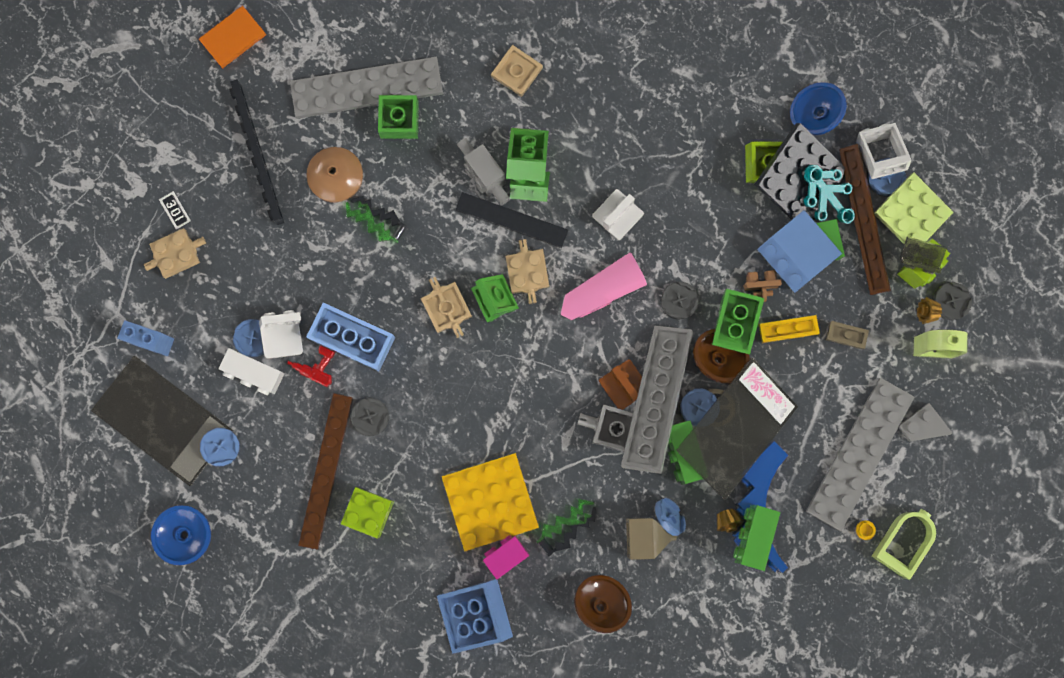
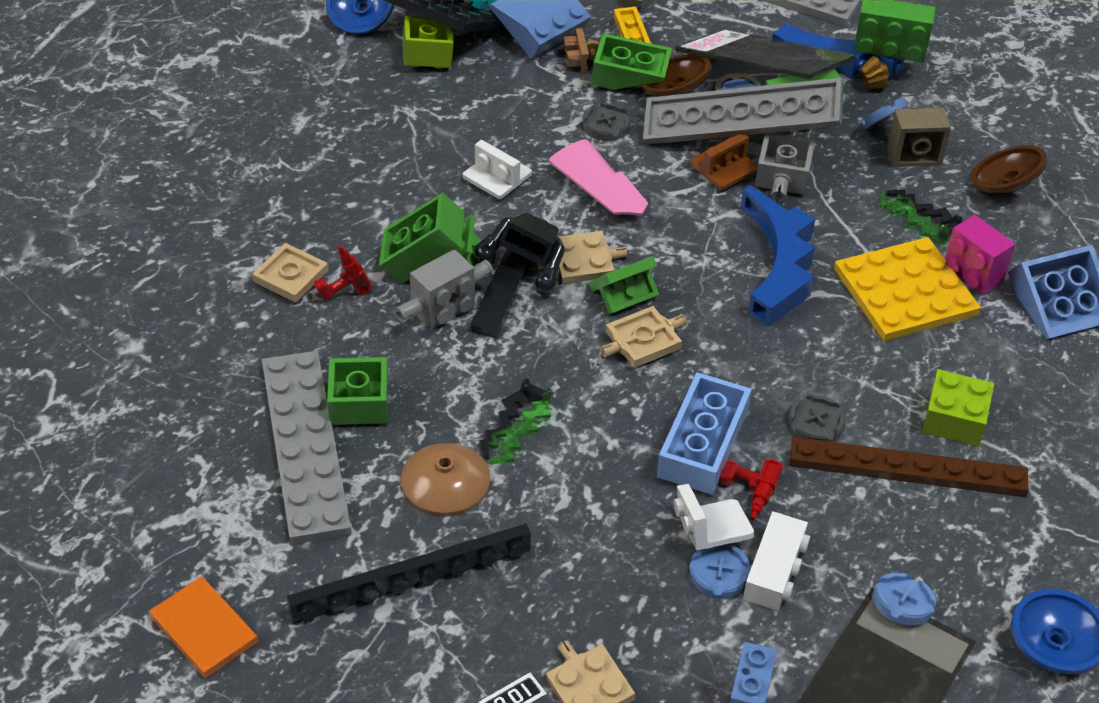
camera: 95 degrees left, 35 degrees down
none -> red piece [314,245,374,301]
none -> black torso [473,213,565,295]
none -> blue arch [740,185,815,327]

